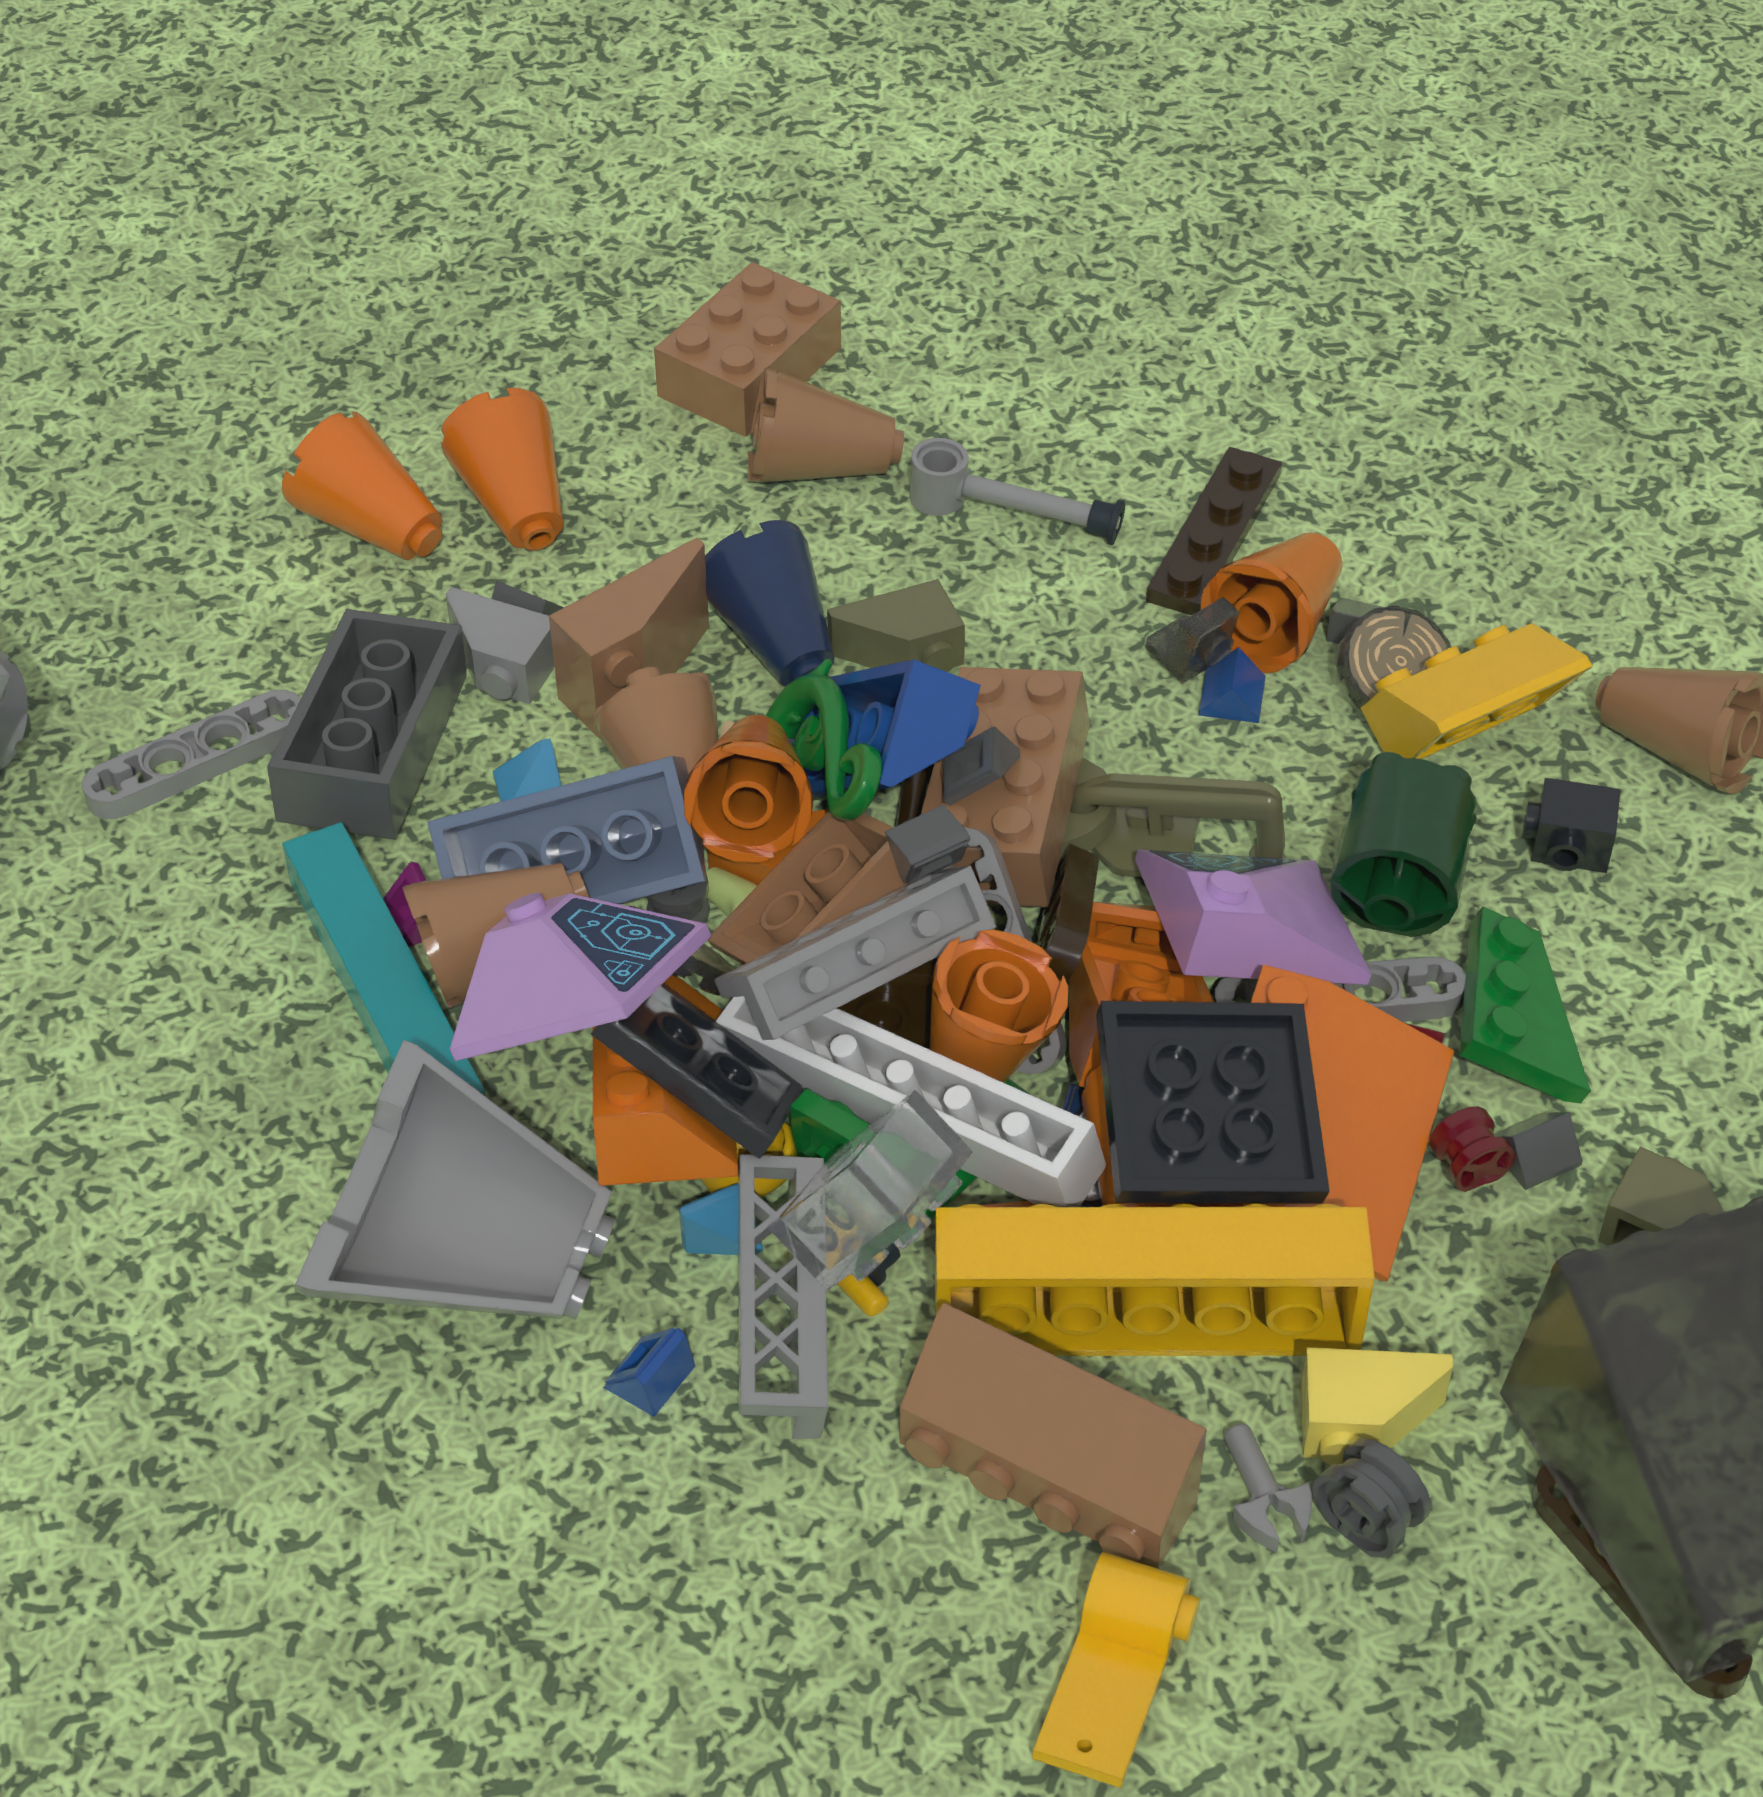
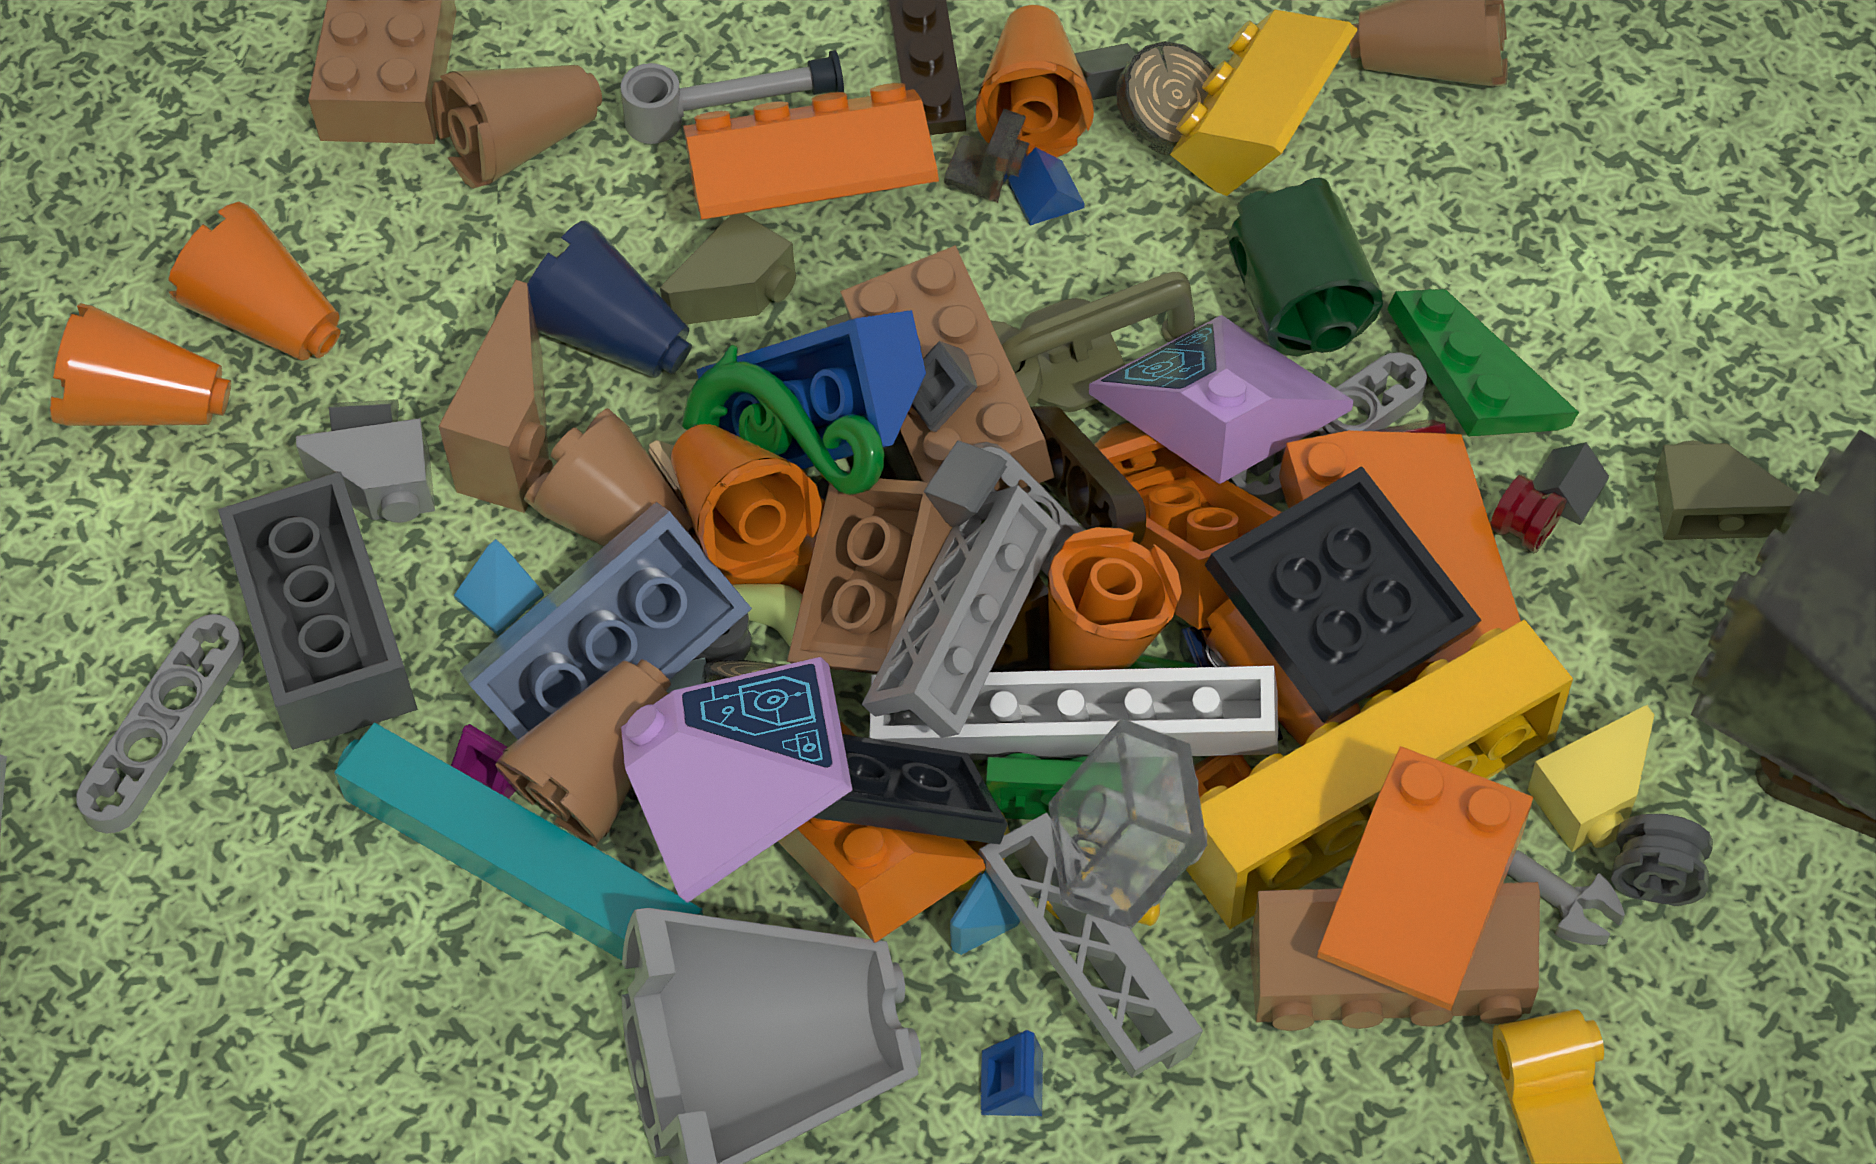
camera: 30 degrees left, 10 degrees up
black brick [1522,778,1621,873] -> none
none -> orange slope [683,83,939,220]
none -> orange slope [1317,746,1534,1011]

